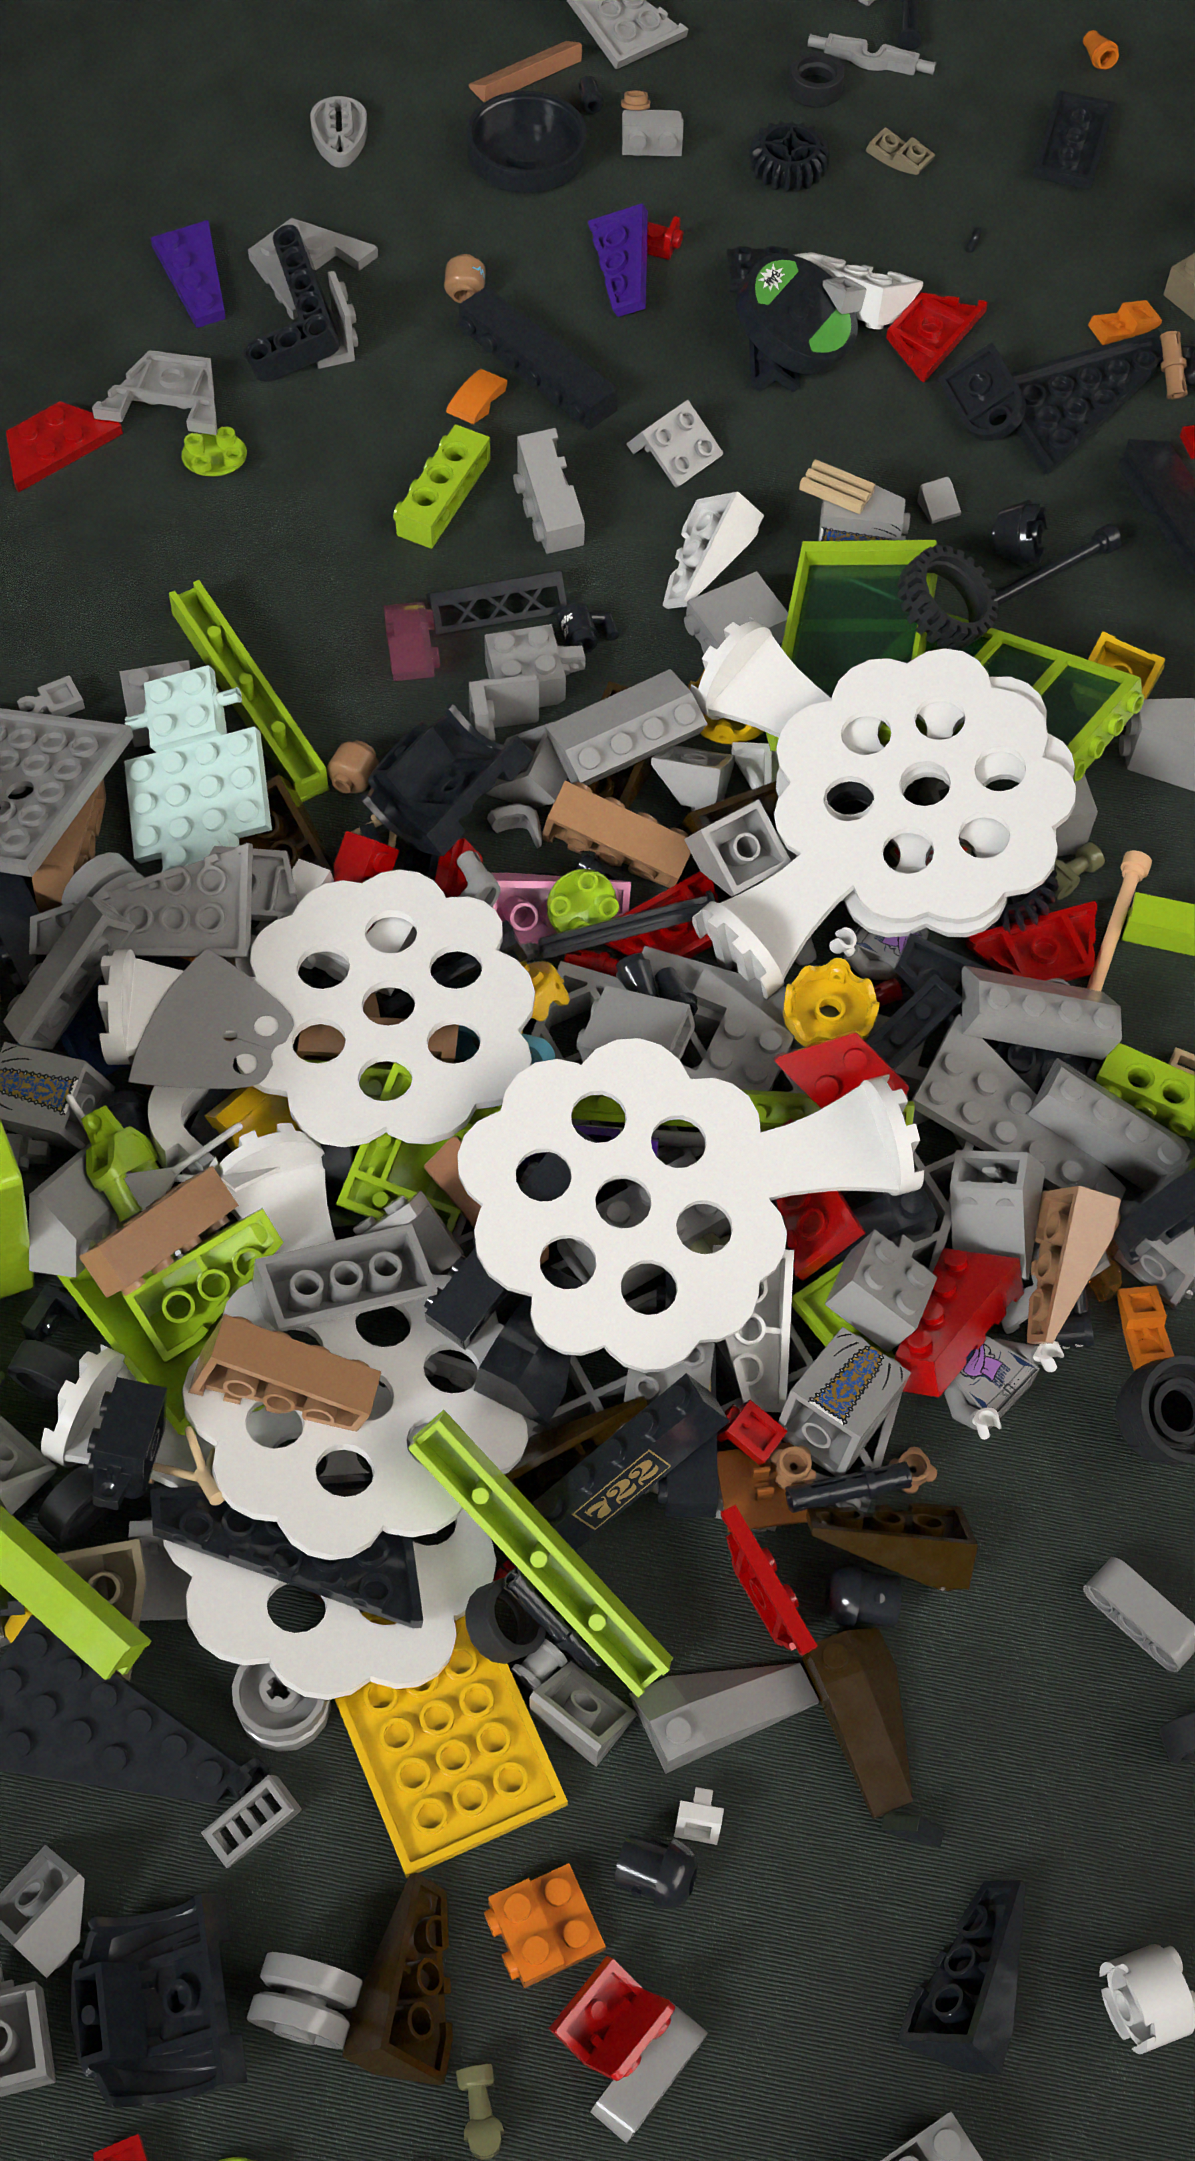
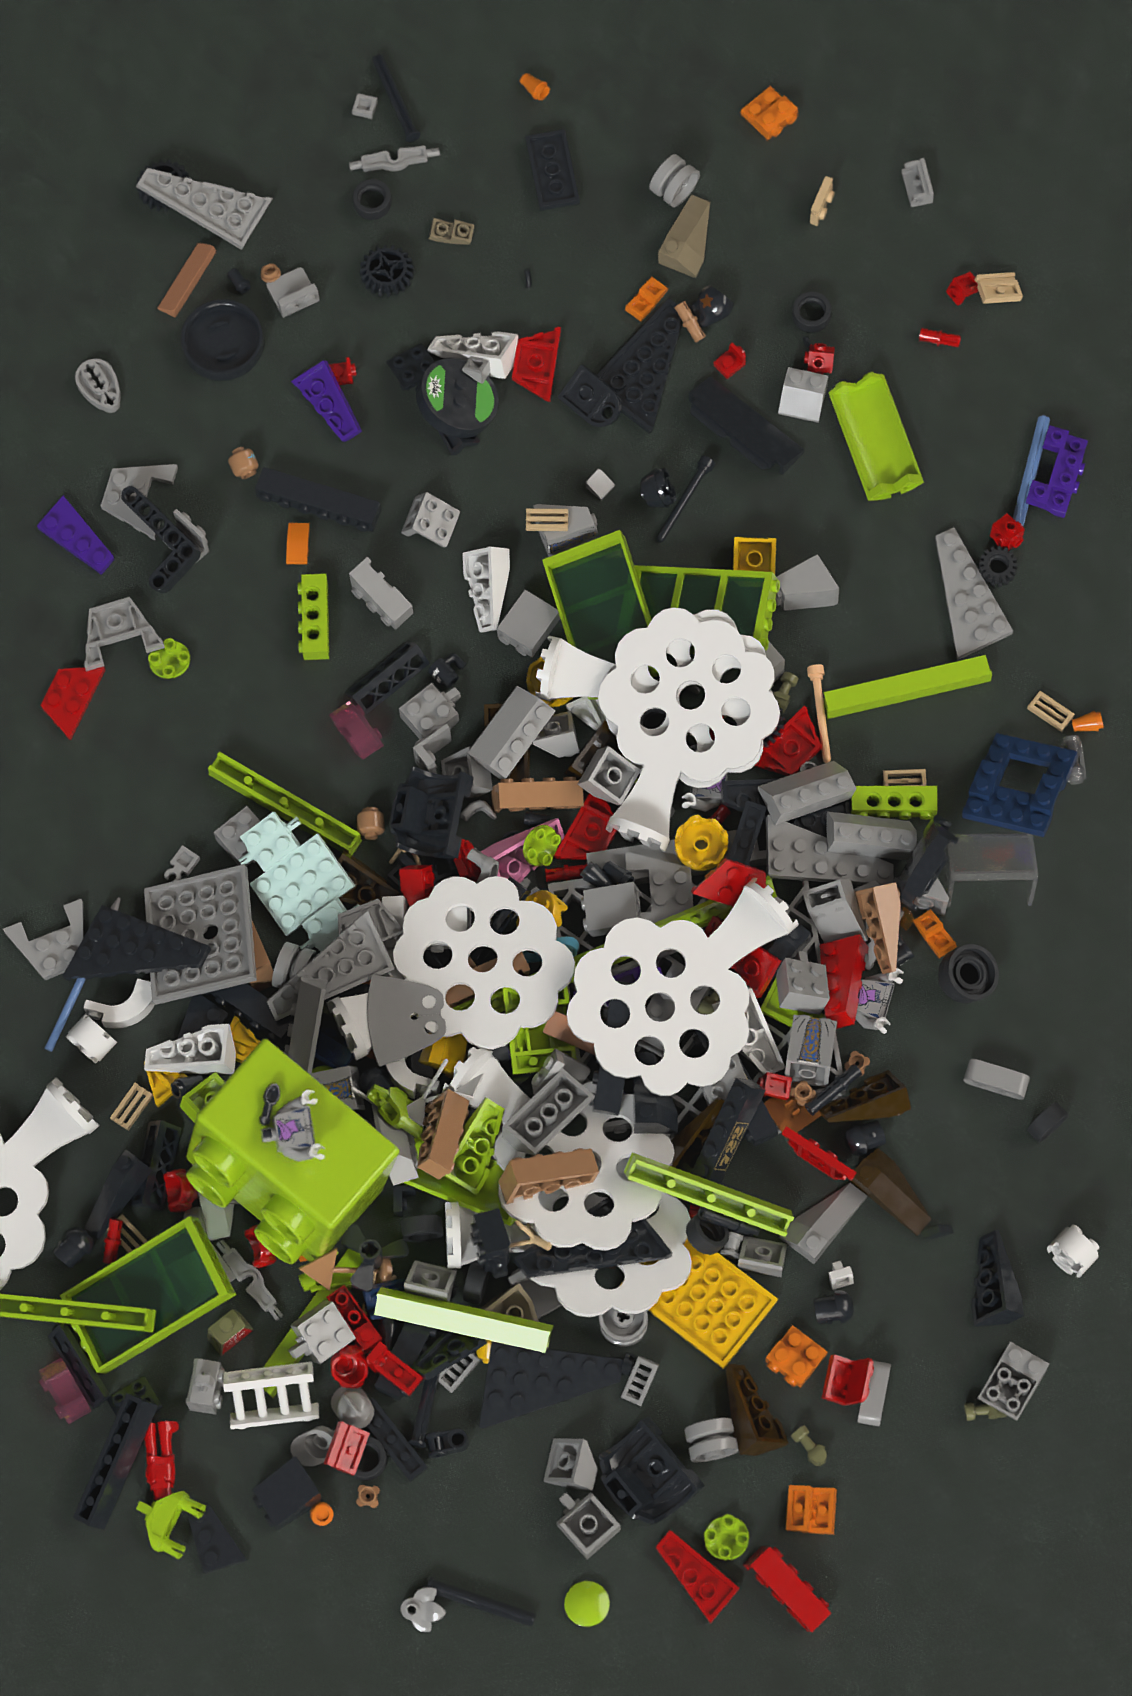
camera: 20 degrees left, 10 degrees up
black axle [538,890,716,959] -> none
black tyre [897,545,998,650] -> none

